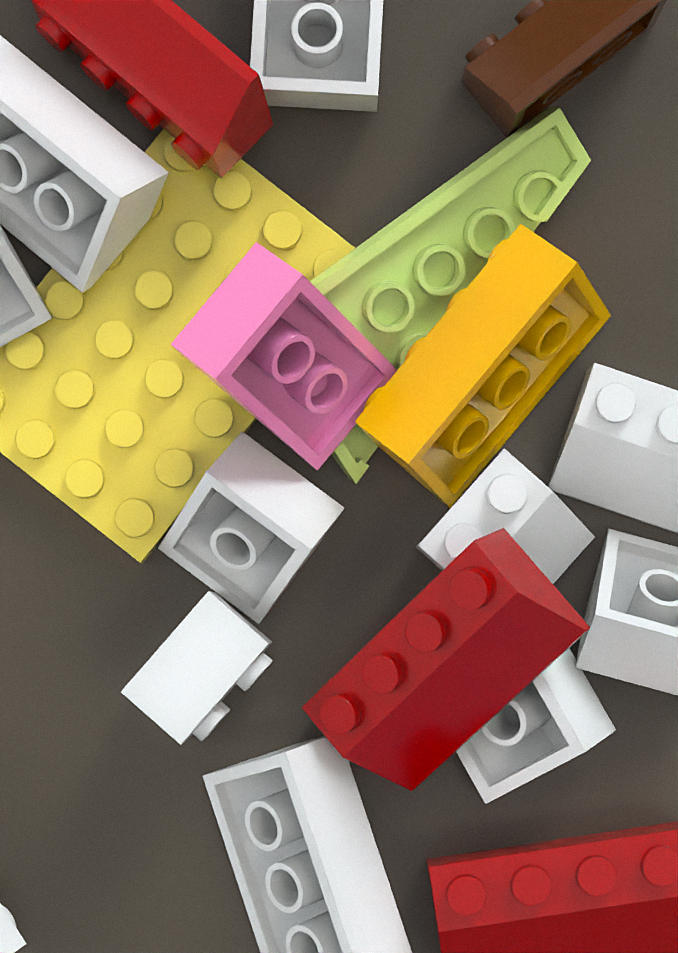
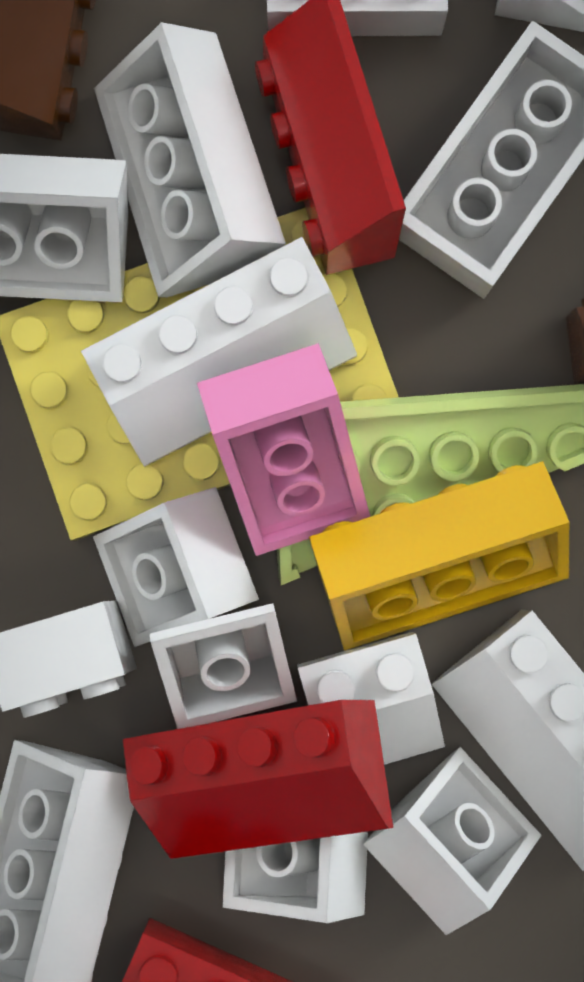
camera: 30 degrees right, 0 degrees up
none -> white slope [81,237,357,467]
none -> white slope [149,603,297,729]

